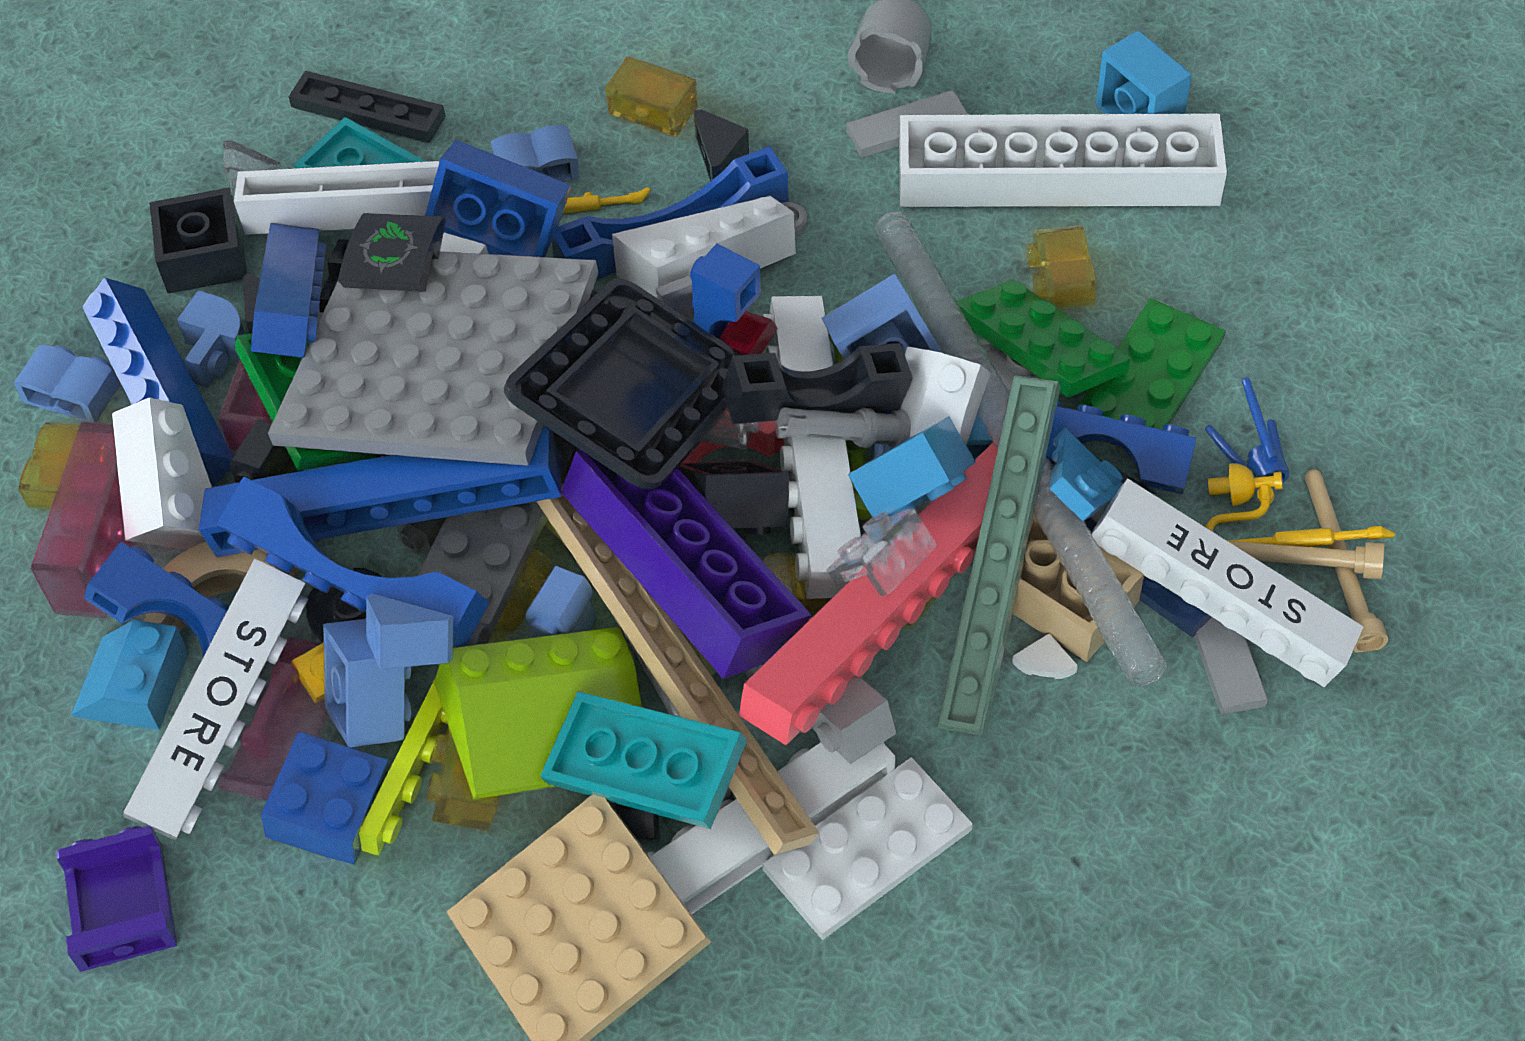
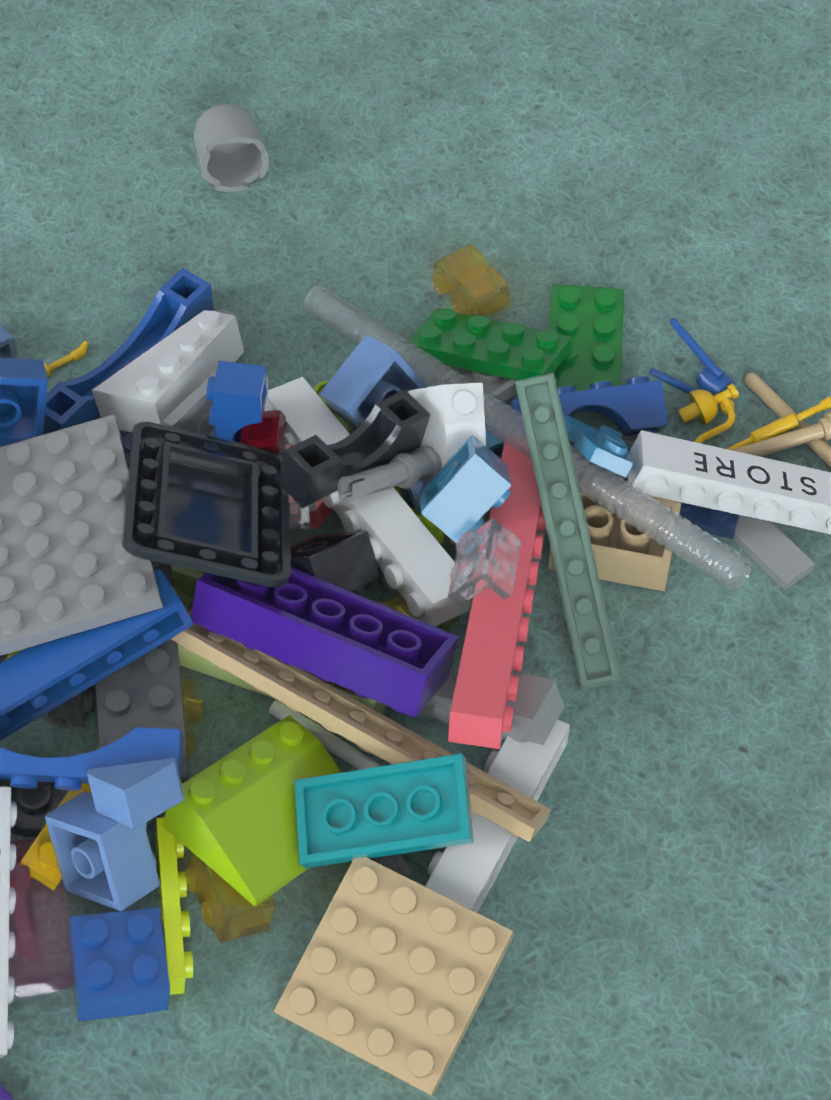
camera: 30 degrees left, 0 degrees up
medium blue brick [526,566,597,638] -> none
clear yellow brick [605,56,698,137] -> none
black slope [693,109,749,182] -> none
white plate [762,757,973,940] -> none
light grey tile [846,90,968,158] -> none
white brick [899,114,1227,207] -> none
white tile [1012,633,1078,679] -> none
dark azure brick [1096,31,1192,114] -> none

